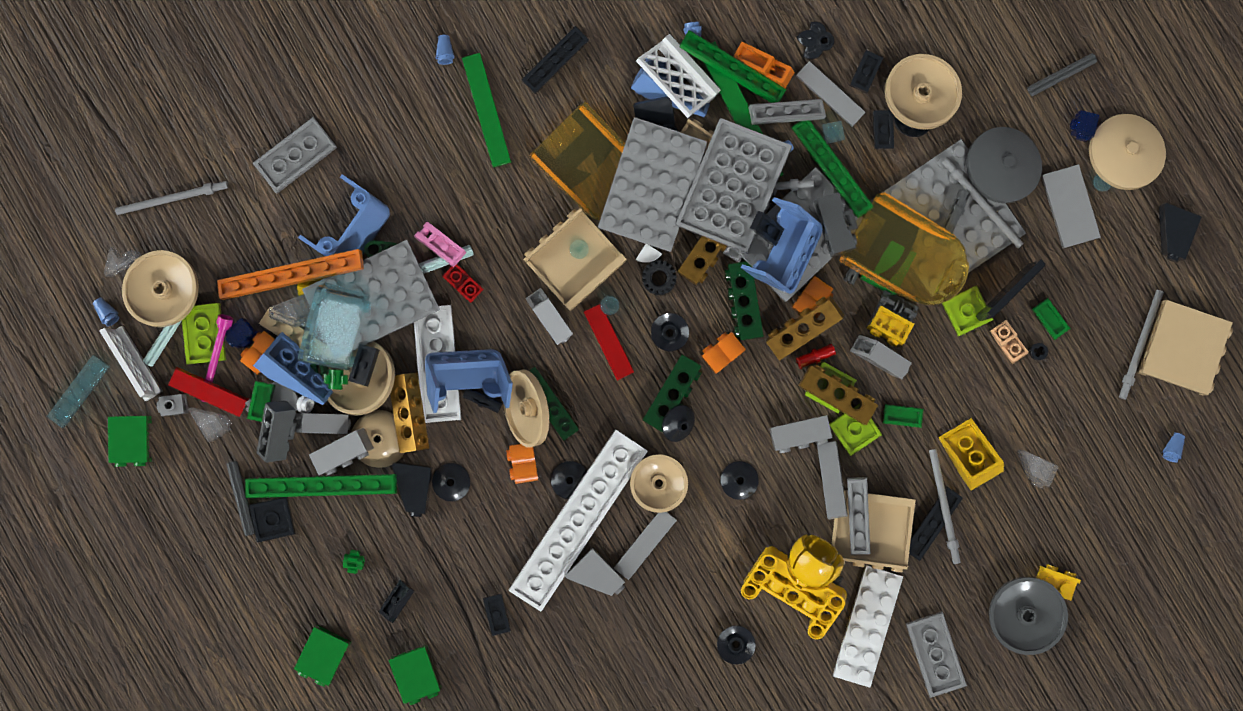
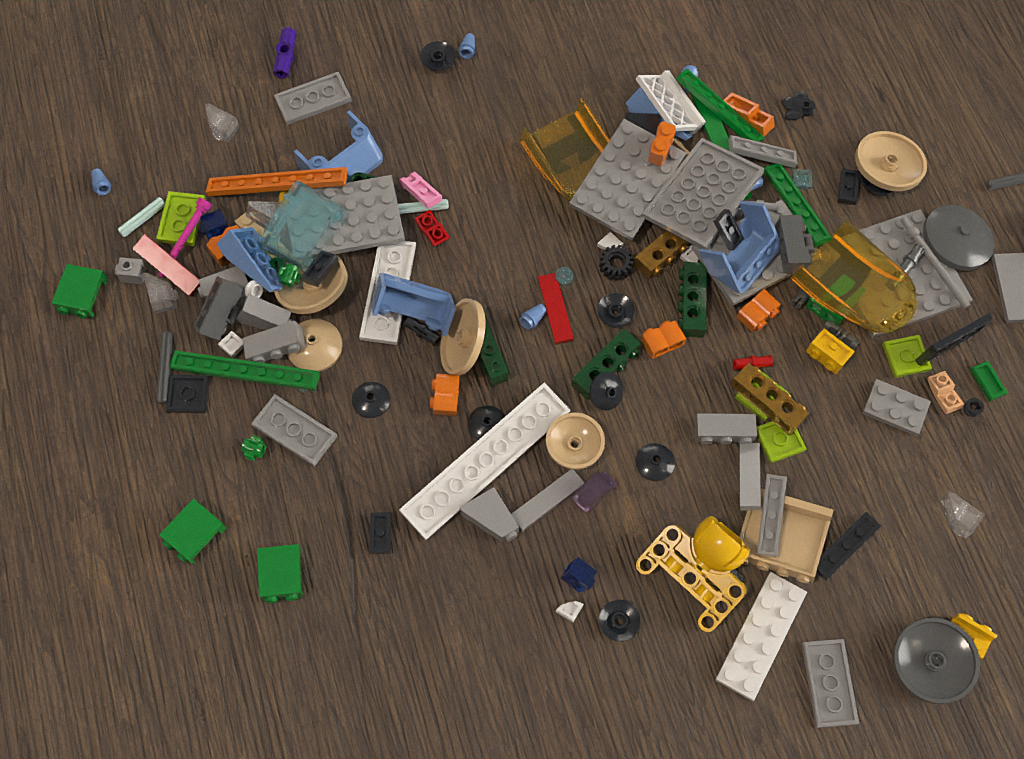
camera: 10 degrees right, 20 degrees down
clear light blue plate [47,355,110,428] -> none
white fence [100,326,163,401] -> none
clear slope [104,247,142,278] -> none
light grey bar [115,181,229,215] -> none
tan dish [122,250,199,327] -> none
green tile [247,381,275,422] -> none
black plate [379,580,414,623] -> none
pearl gold brick [390,373,429,453] -> none
black slope [392,463,433,517] -> none
green tile [462,53,511,168] -> none
black plate [522,26,589,94] -> none
tan panel [523,208,627,311] -> none
light grey slope [525,288,573,345] -> none
clear light blue plate [570,240,589,259] -> none
pearl gold brick [766,296,844,361] -> none
light grey tile [796,61,865,127] -> none
black plate [850,50,883,94] -> none
light grey slope [850,335,911,379] -> none
green tile [882,404,924,428] -> none
light grey bar [929,449,961,564] -> none
yellow slope [939,418,1004,490] -> none
none -> clear slope [205,103,240,143]
none -> white plate [218,331,244,358]
none -> light grey tile [251,394,338,467]
none -> dark purple piece [273,27,297,79]
none -> black dish [421,41,455,71]
none -> medium blue cone [519,304,547,330]
none -> white tile [556,601,584,623]
none -> clear blue brick [560,557,597,593]
none -> clear purple brick [572,471,618,512]
none -> orange brick [648,121,676,166]
none -> light grey plate [862,379,931,437]

